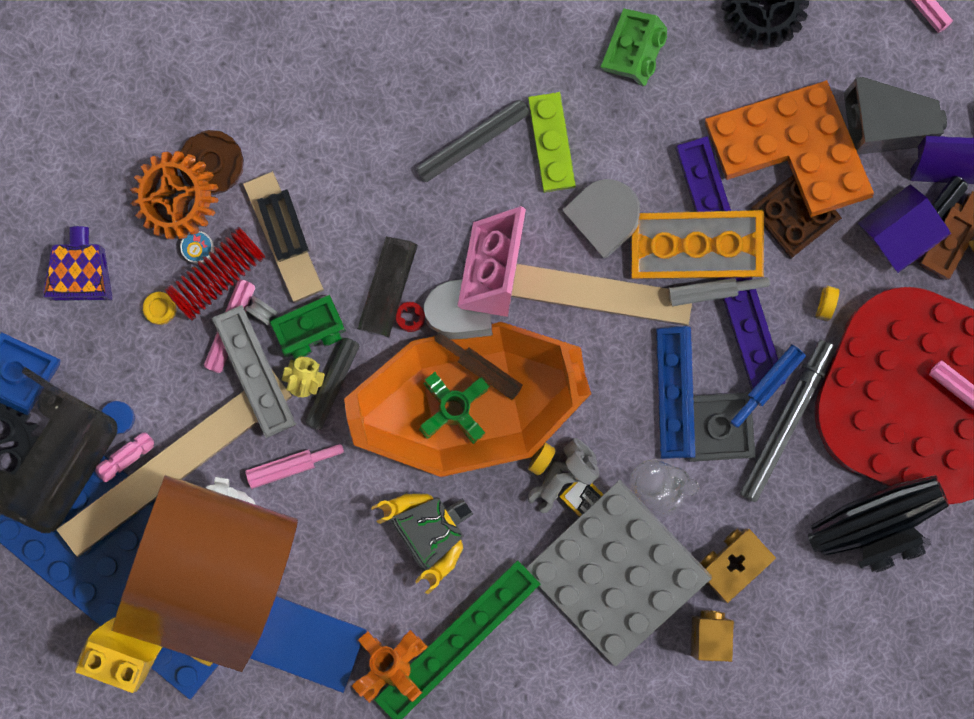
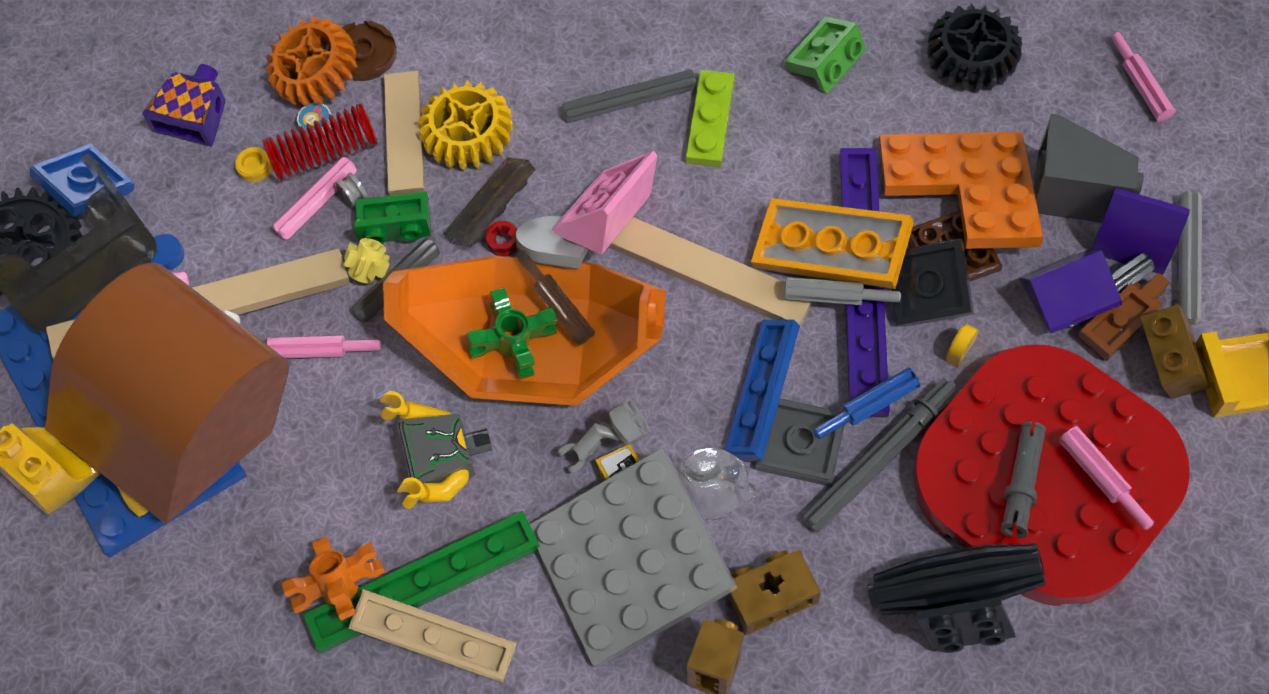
camera: 25 degrees right, 20 degrees down
light grey tile [212,305,296,438] -> none
blue tile [250,596,367,693] -> none
black tile [257,189,310,262] -> none
yellow tile [528,442,556,476] -> none
light grey tile [563,179,640,258] -> none
none -> tan tile [349,589,517,683]
none -> yellow gear [418,80,513,171]
none -> black plate [892,239,974,327]
none -> dark grey pin [1000,421,1047,538]

